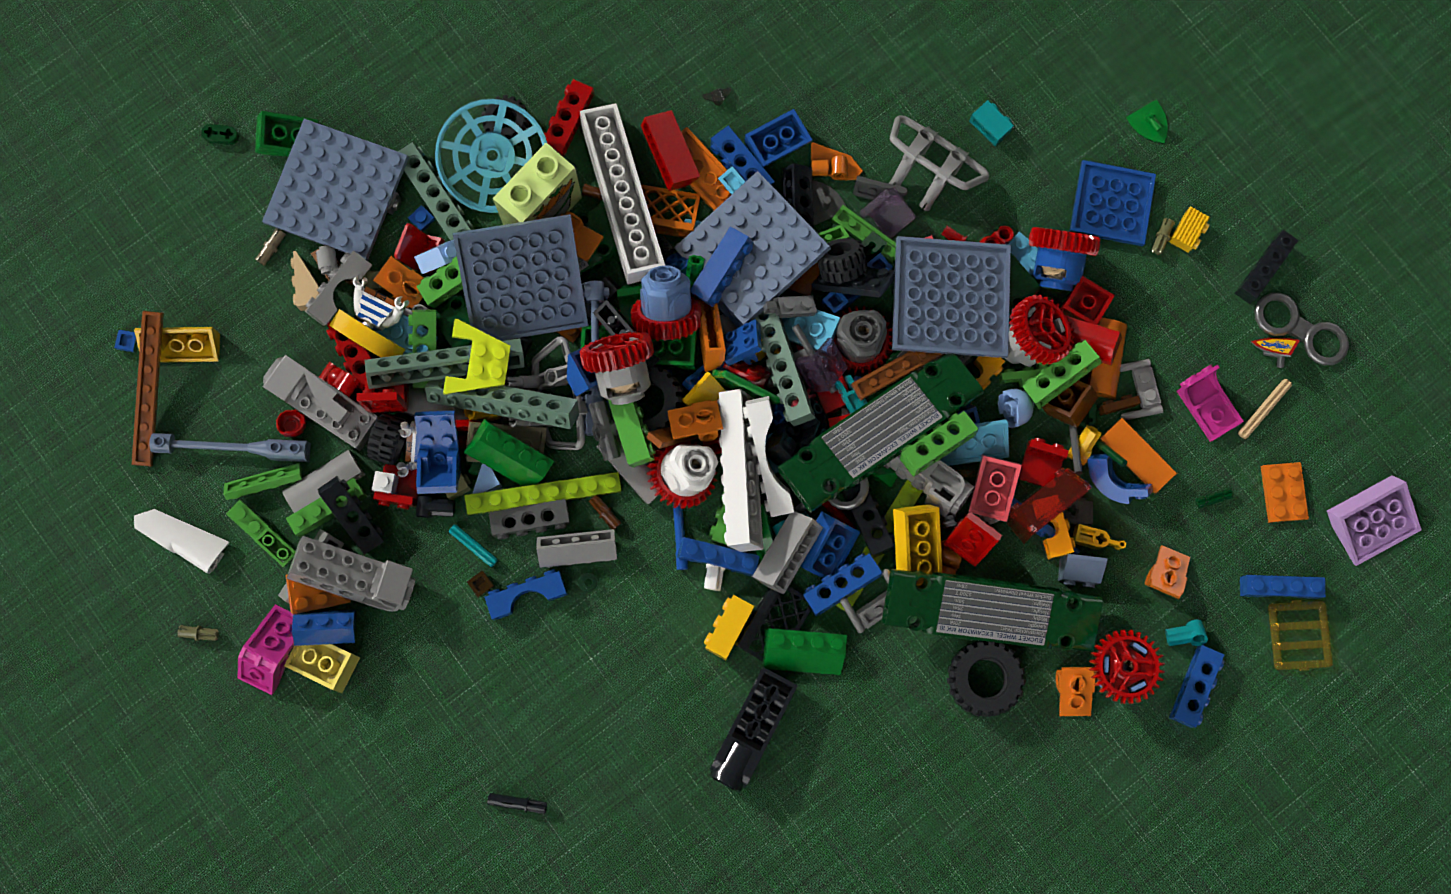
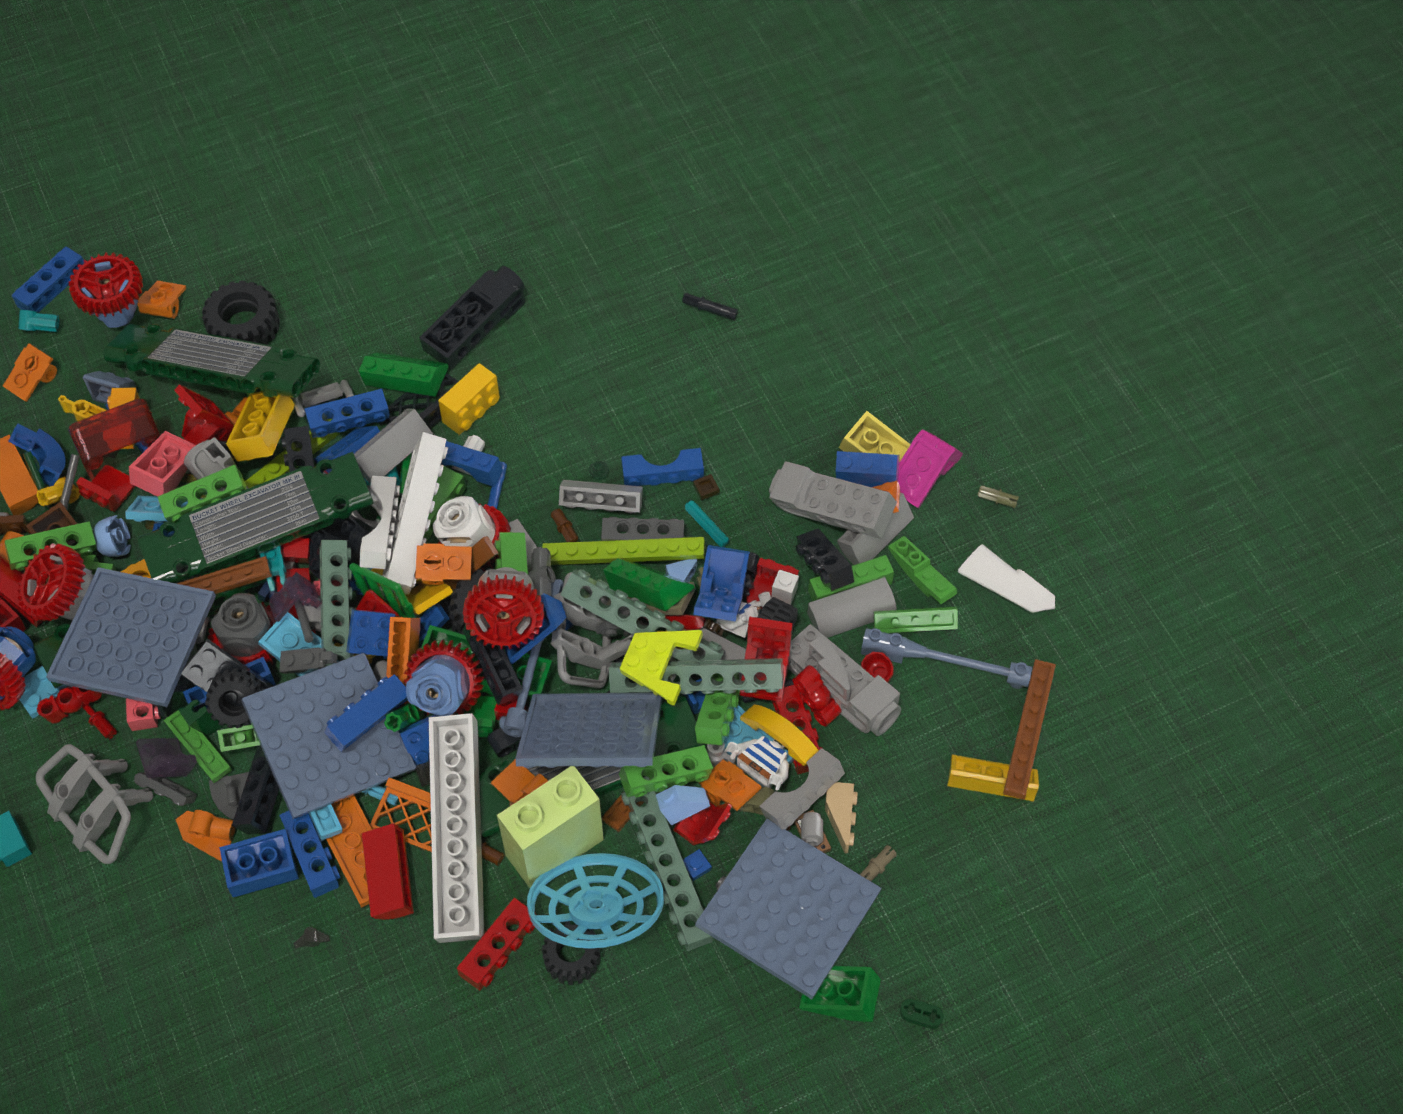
camera: 165 degrees left, 20 degrees down
blue plate [114,330,137,353] -> none

